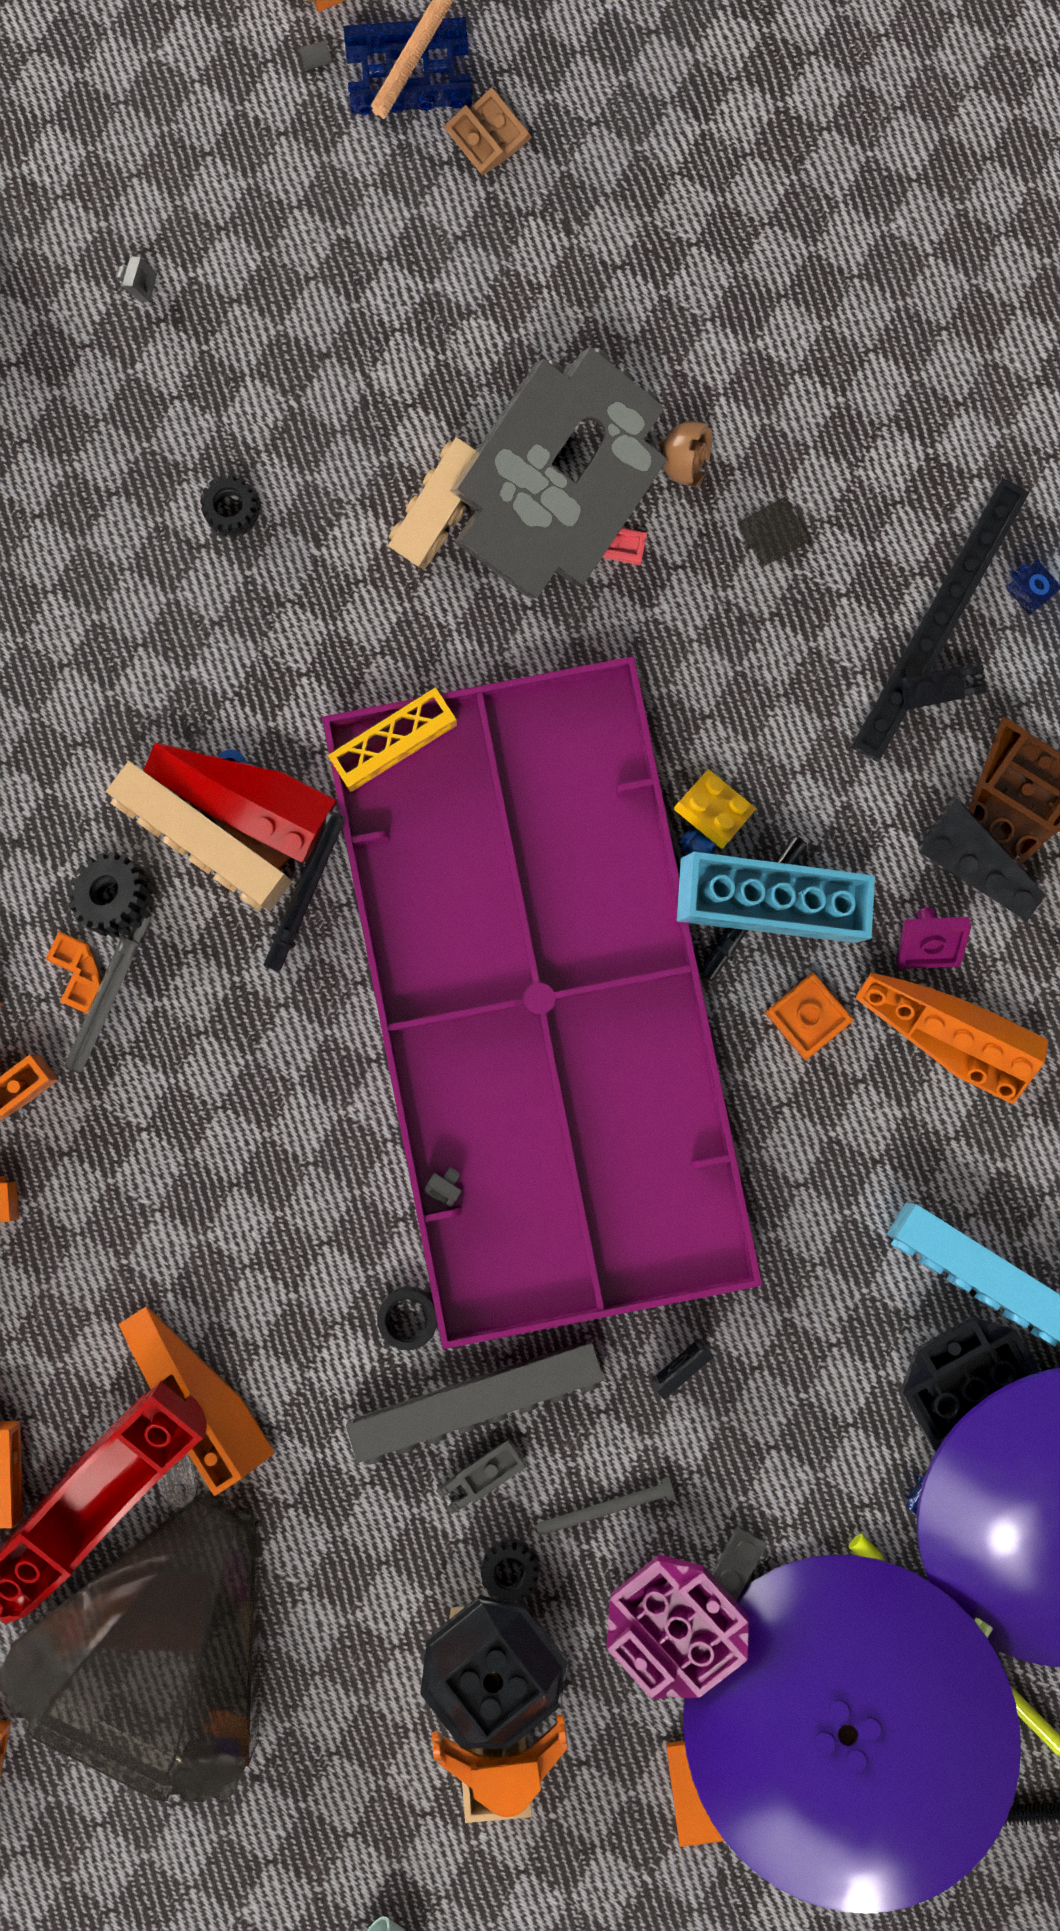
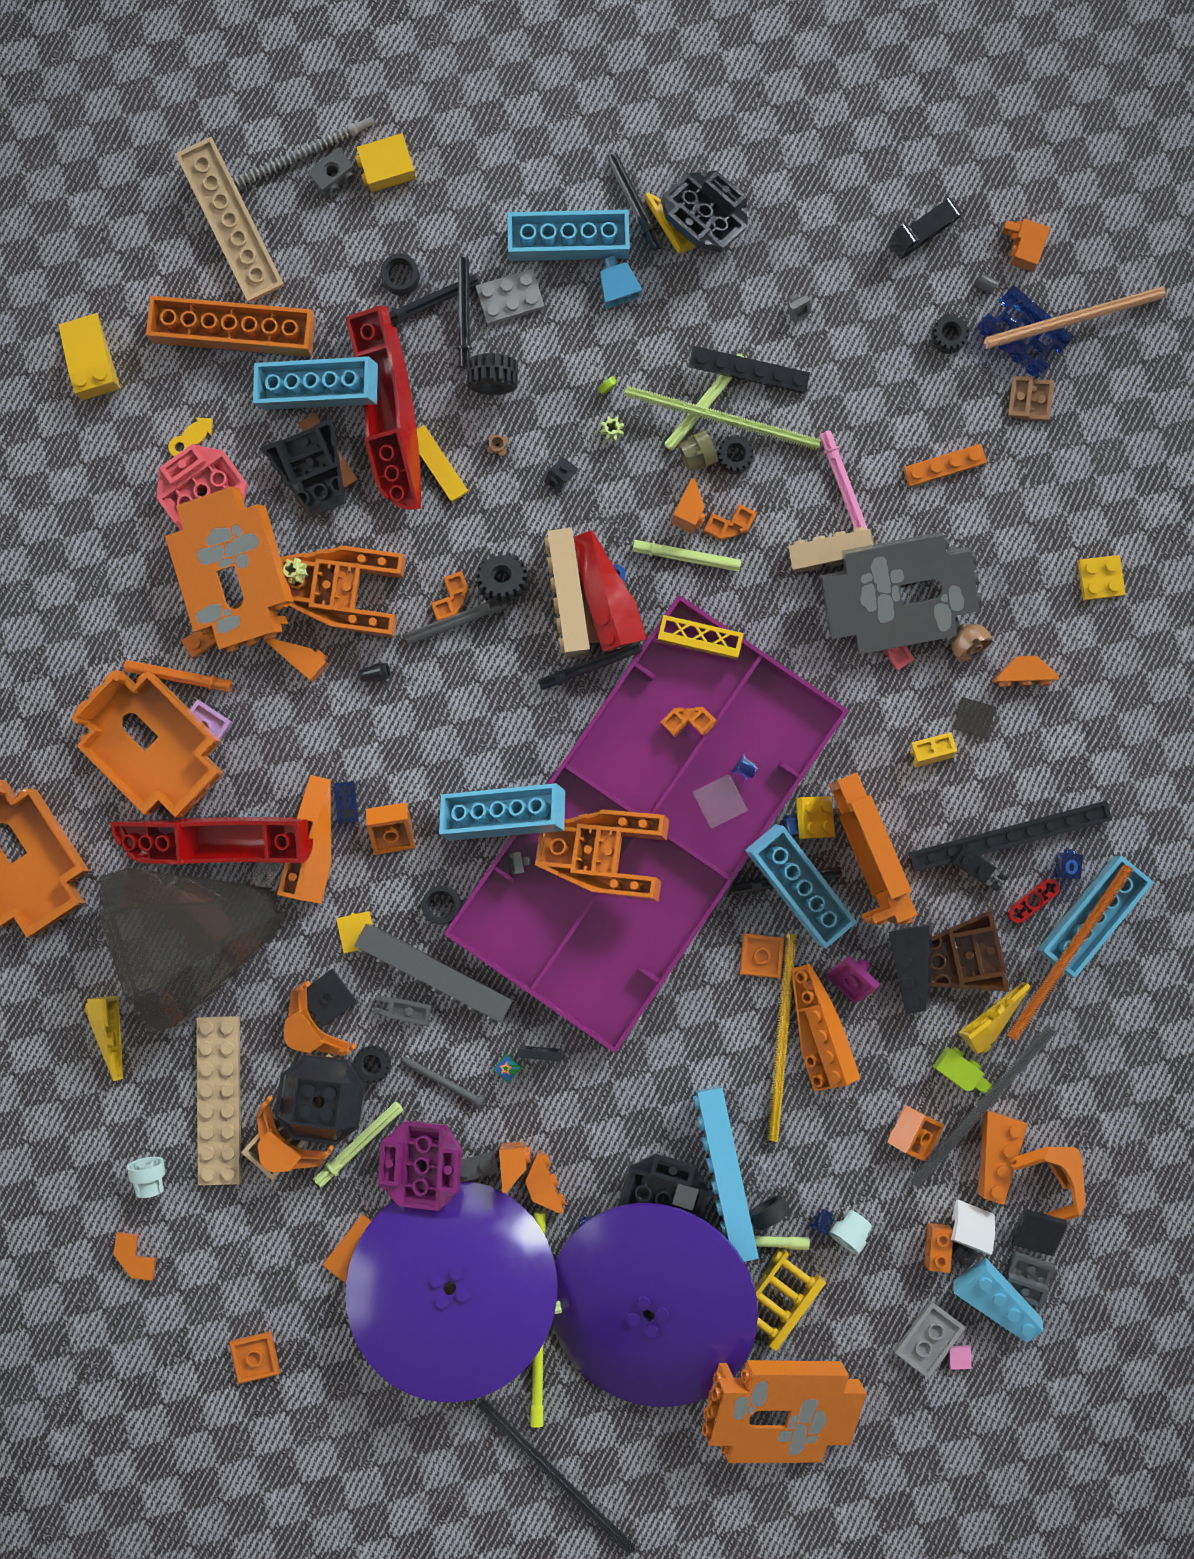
camera: 45 degrees right, 0 degrees up
none -> yellow wedge [85,996,123,1081]
none -> tan plate [197,1016,241,1185]
none -> orange piece [284,981,357,1056]
none -> black plate [307,968,357,1027]
none -> yellowish green axle [313,1102,403,1188]
none -> clear blue tile [333,781,359,824]
none -> yellow piece [336,911,373,954]
none -> black cone [359,662,391,682]
none -> orange slope [366,802,415,855]
none -> medium azure brick [439,783,565,841]
none -> tile [493,1053,522,1083]
none -> orange slope [499,1141,531,1193]
none -> orange slope [525,1149,566,1213]
none -> orange wedge [535,809,669,902]
none -> black bracket [544,457,578,493]
none -> lime tile [598,376,618,395]
none -> yellowish green gear [600,416,624,442]
none -> yellowish green axle [624,385,820,450]
none -> yellowish green axle [632,540,741,571]
none -> orange tile [660,707,718,737]
none -> yellowish green axle [665,354,744,451]
none -> orange slope [671,478,706,534]
none -> dark grey tile [672,1184,698,1210]
none -> olive piece [679,430,718,472]
none -> black plate [689,346,810,394]
none -> clear tile [693,774,748,829]
none -> orange tile [703,504,757,541]
none -> clear blue brick [732,754,758,780]
none -> yellow axle [767,933,797,1142]
none -> bright pink axle [819,430,867,529]
none -> orange panel [828,772,918,925]
none -> black beam [888,198,963,260]
none -> orange plate [903,444,987,488]
none -> yellow hinge [910,732,957,768]
none -> black tyre [931,314,969,354]
none -> orange slope [992,656,1059,687]
none -> red beam [1007,879,1060,923]
none -> yellow plate [1077,555,1125,601]

